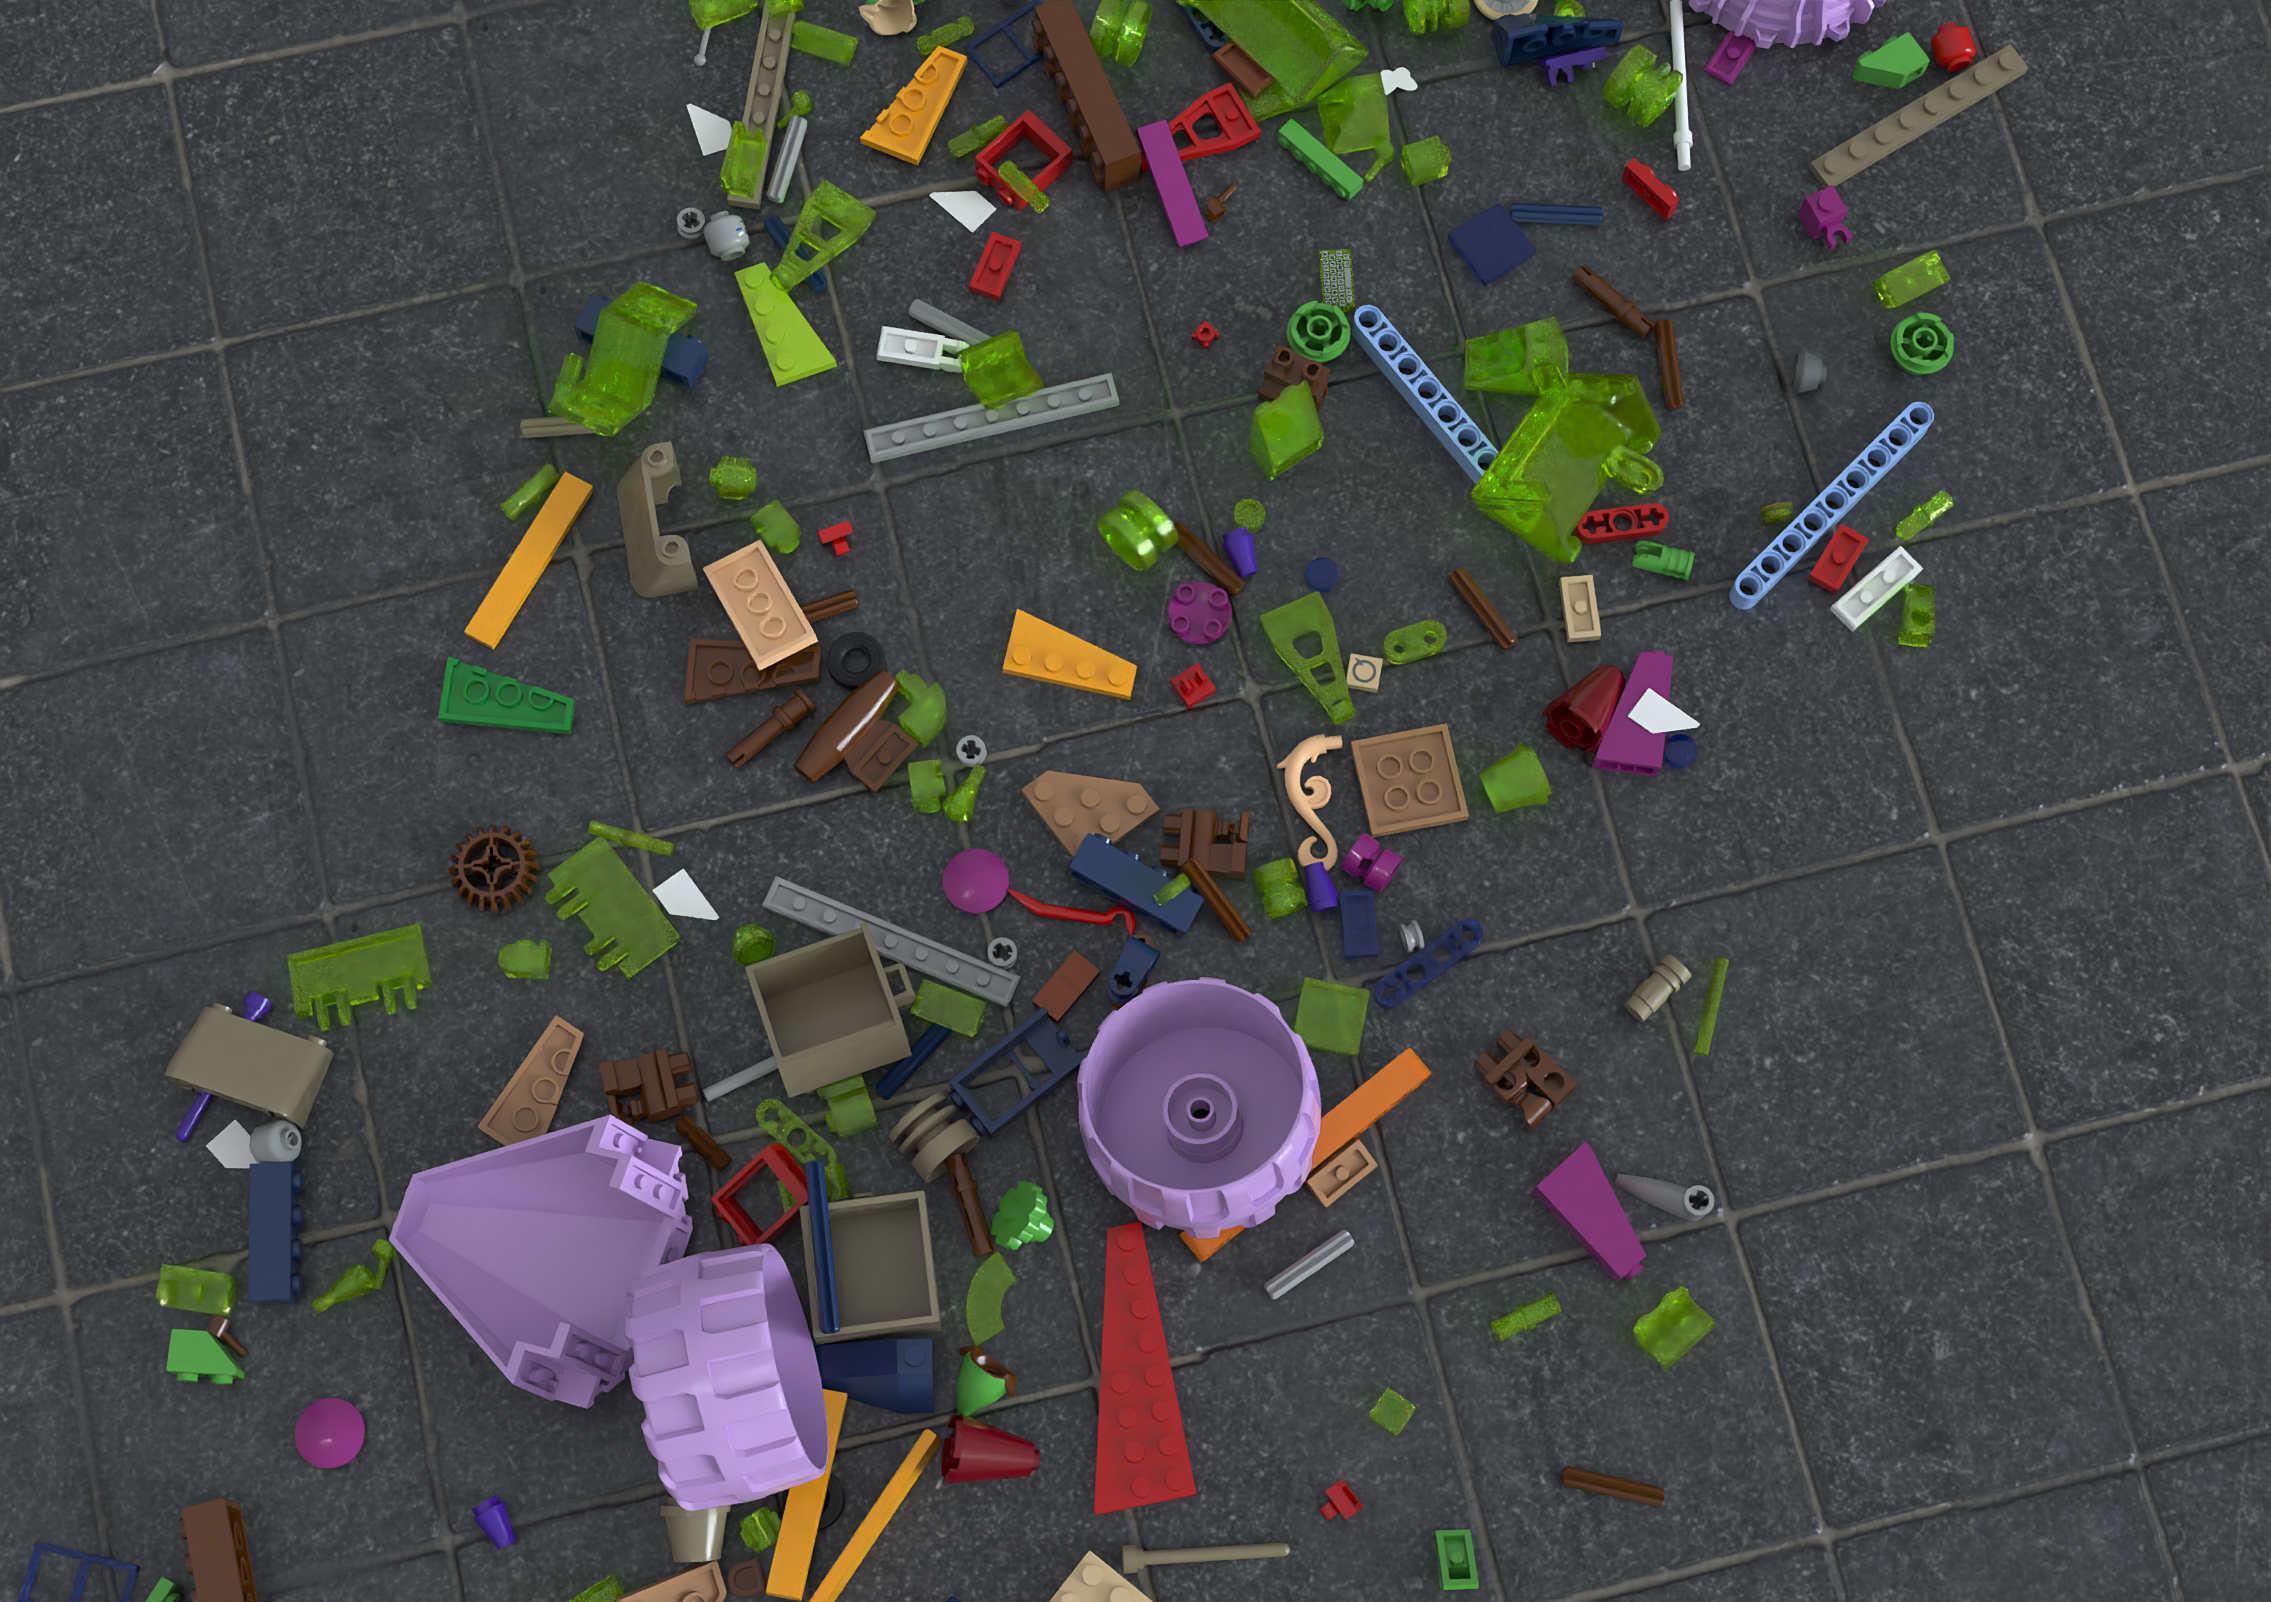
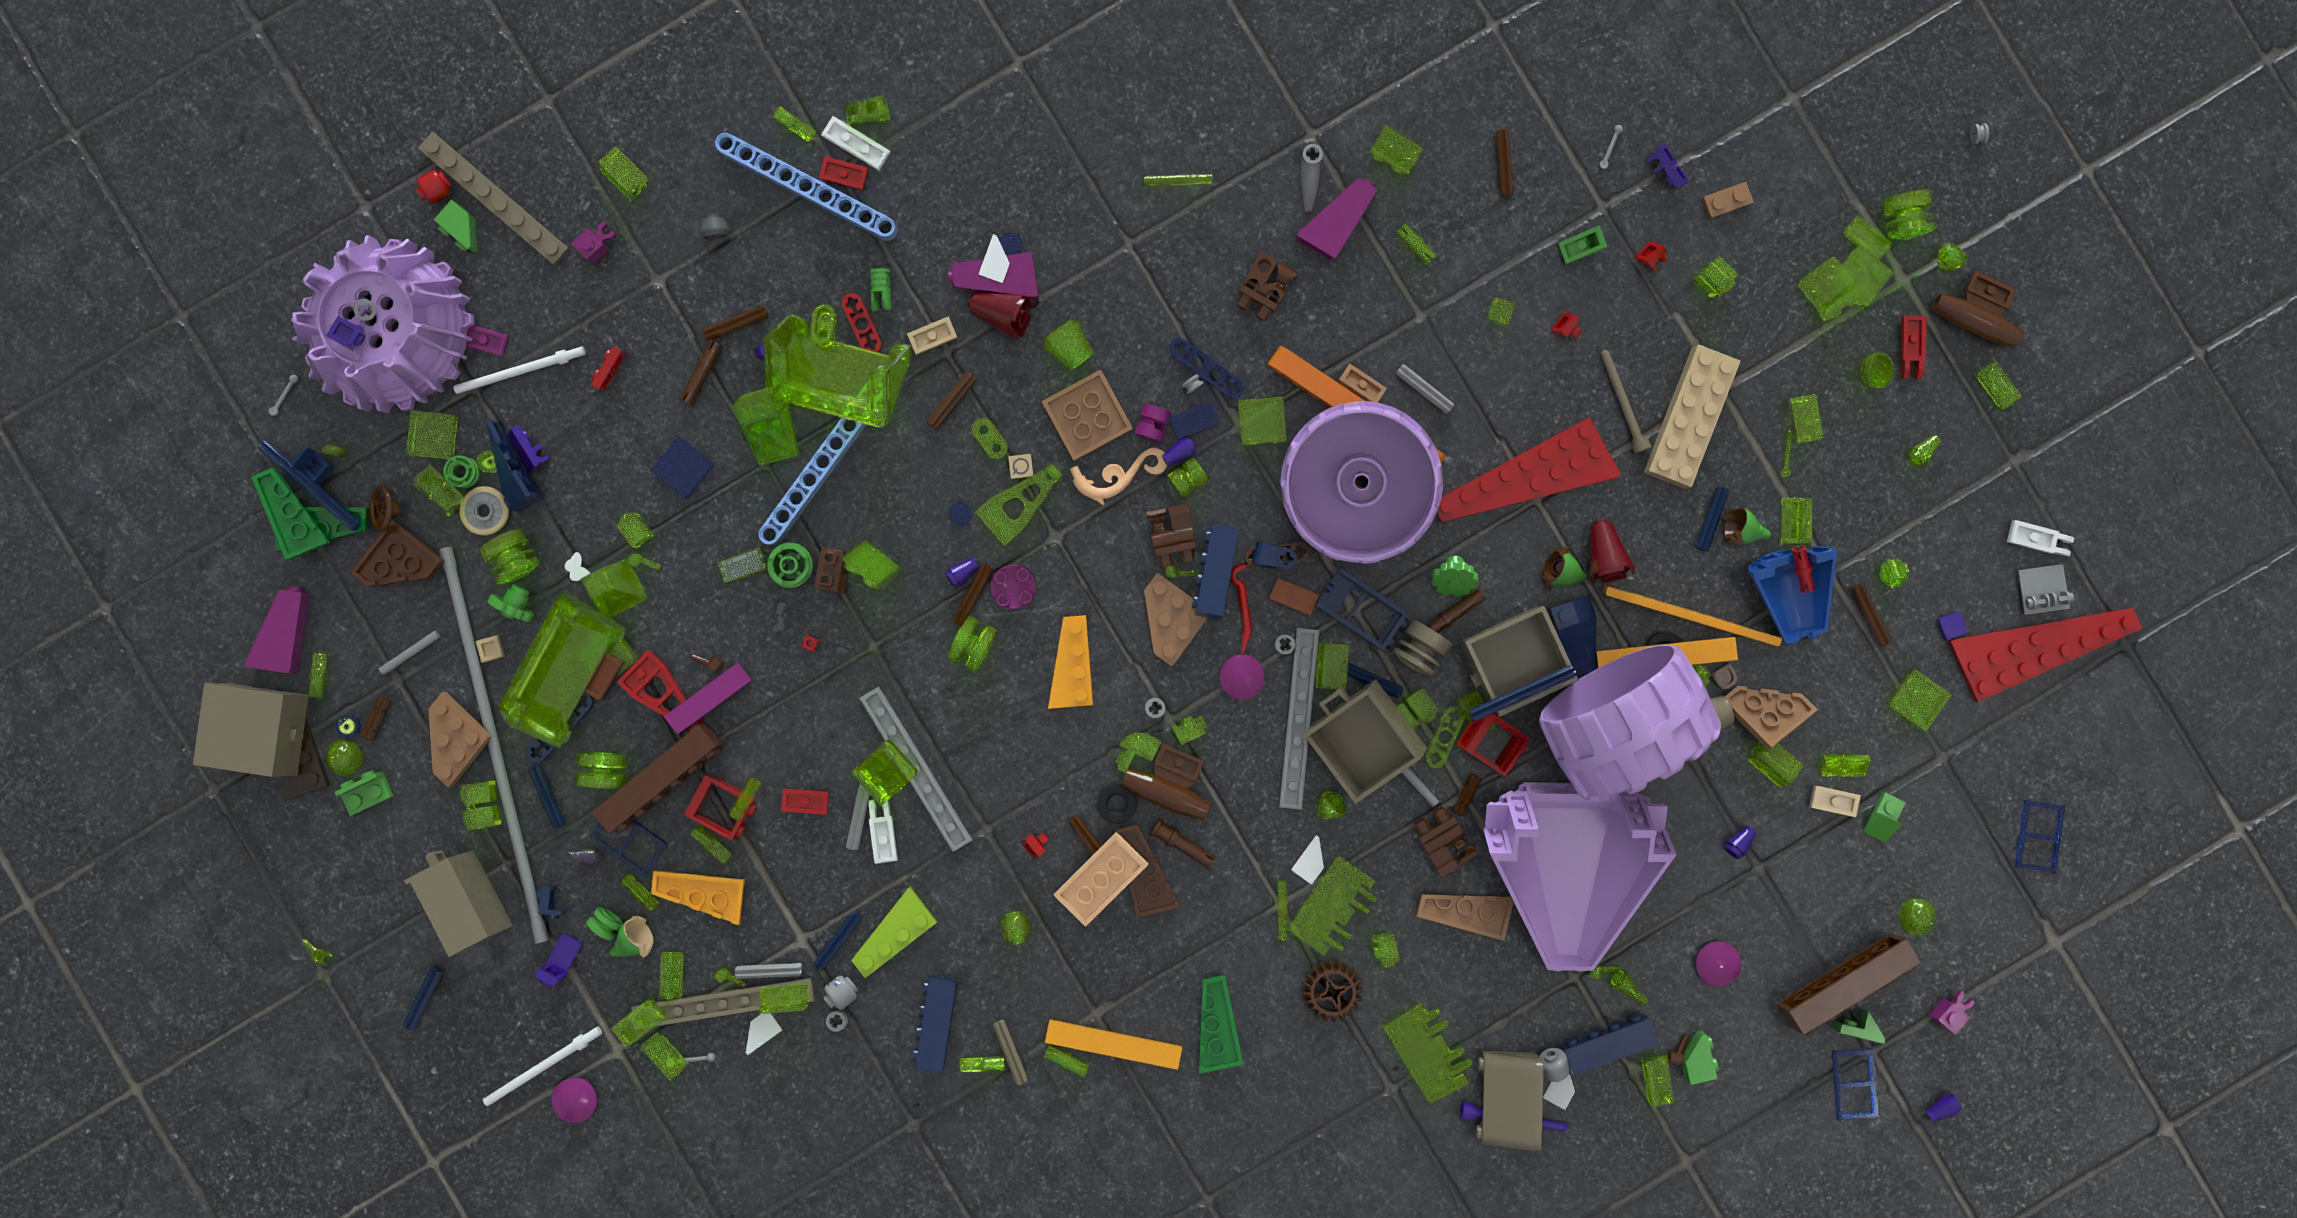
camera: 100 degrees left, 15 degrees up
clear neon green bracket [553,280,698,437] -> none
dark tan windscreen [617,441,699,598] -> none
clear neon green brick [750,499,802,554] -> none
clear neon green plate [769,179,876,292] -> none
white sticker [929,191,996,233] -> none
clear neon green cone [942,764,987,822] -> none
clear neon green tile [966,1251,1016,1345] -> none
clear neon green tile [1154,873,1191,905] -> none
red tile [1170,663,1216,709] -> none
reddish brown axle [1181,857,1251,943] -> none
clear neon green tile [1233,498,1266,533] -> none
bright green piece [1277,118,1363,201] -> none
dark blue axle [1509,203,1603,225] -> none
clear neon green wheel [1601,43,1684,129] -> none
dark tan axle [1624,954,1691,1022] -> none
clear neon green tile [1761,502,1795,523] -> none
bright green cone [1890,313,1954,376] -> none
none -> clear neon green hand [1164,564,1197,578]

